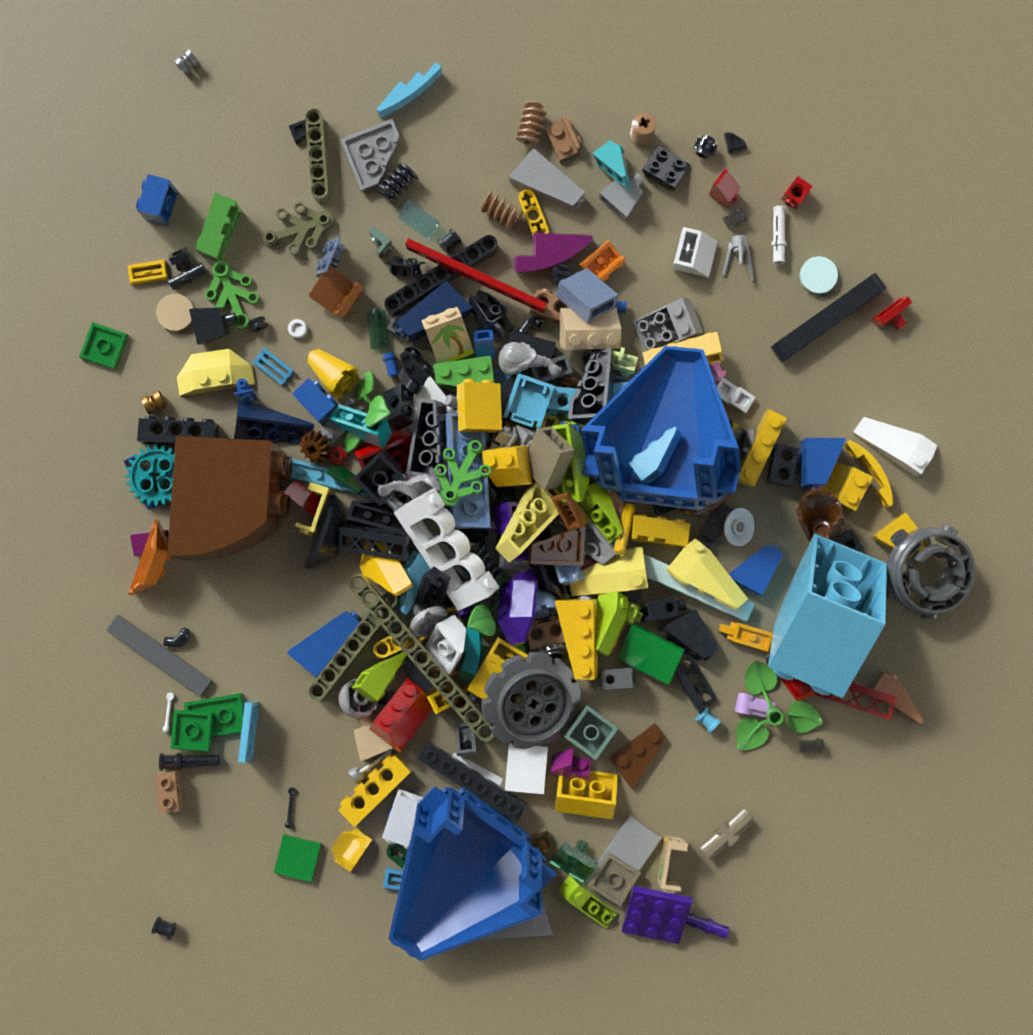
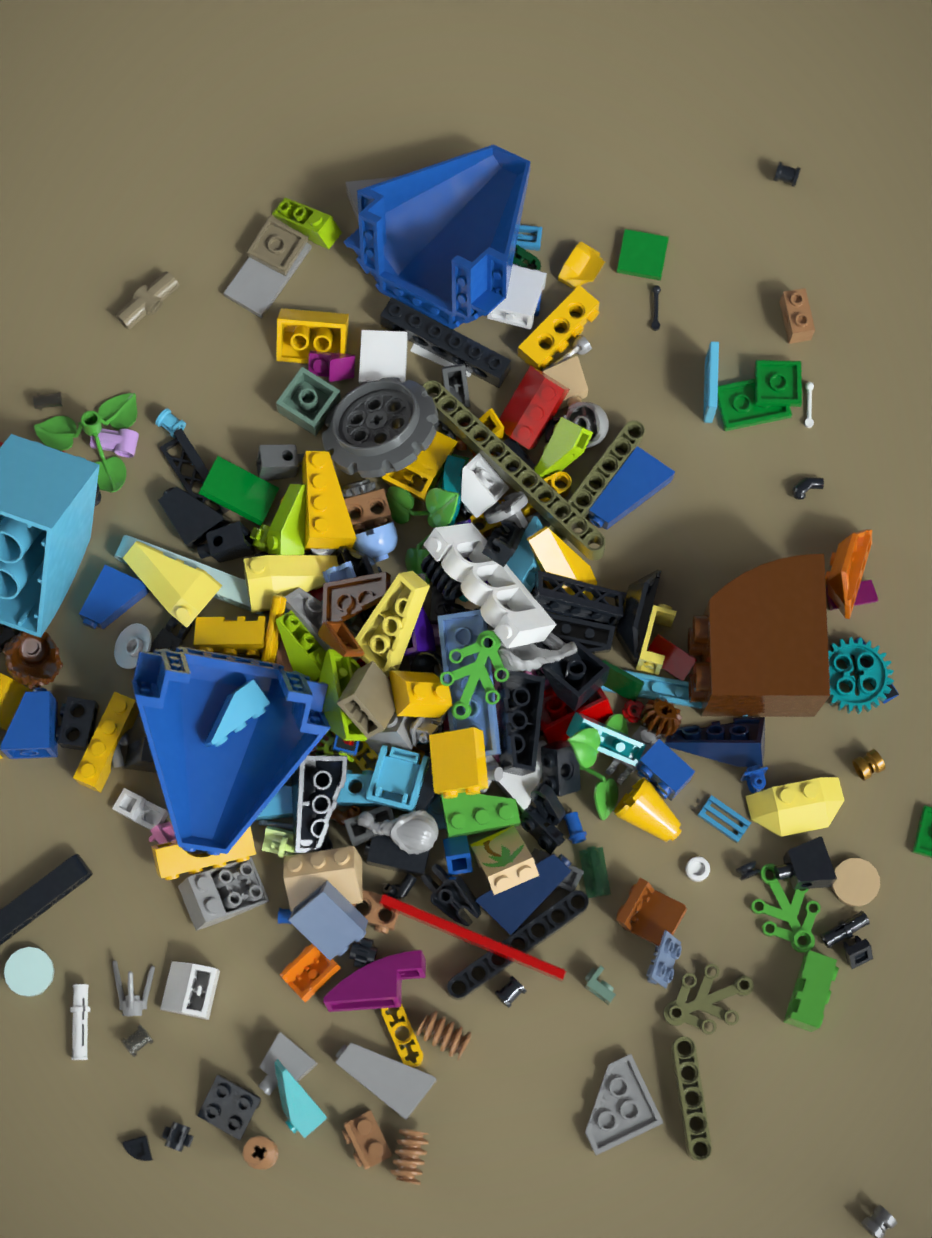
camera: 175 degrees right, 10 degrees down
dark grey tile [106,615,212,696] -> none
yellow tile [127,259,169,285] -> none
blue brick [136,174,178,227] -> none
black brick [137,415,219,445] -> none
black pin [159,753,220,771] -> none
black tile [289,119,307,145] -> none
medium azure slope [376,62,442,118] -> none
black piece [377,163,419,204] -> none
black hinge [385,256,425,278] -> none
clear light blue slope [398,199,439,239] -> none
dark purple wedge [497,569,538,646] -> none
dark brown bush [532,830,556,855] -> none
clear green tile [550,840,599,883] -> none
reddish brown wing [608,723,667,789] -> none
dark purple plate [621,886,692,944] -> none
tan panel [657,835,688,894] -> none
dark purple pin [685,913,729,939] -> none
slope [709,169,740,208] -> none
light orange hinge [718,622,773,652] -> none
red brick [781,175,813,210] -> none

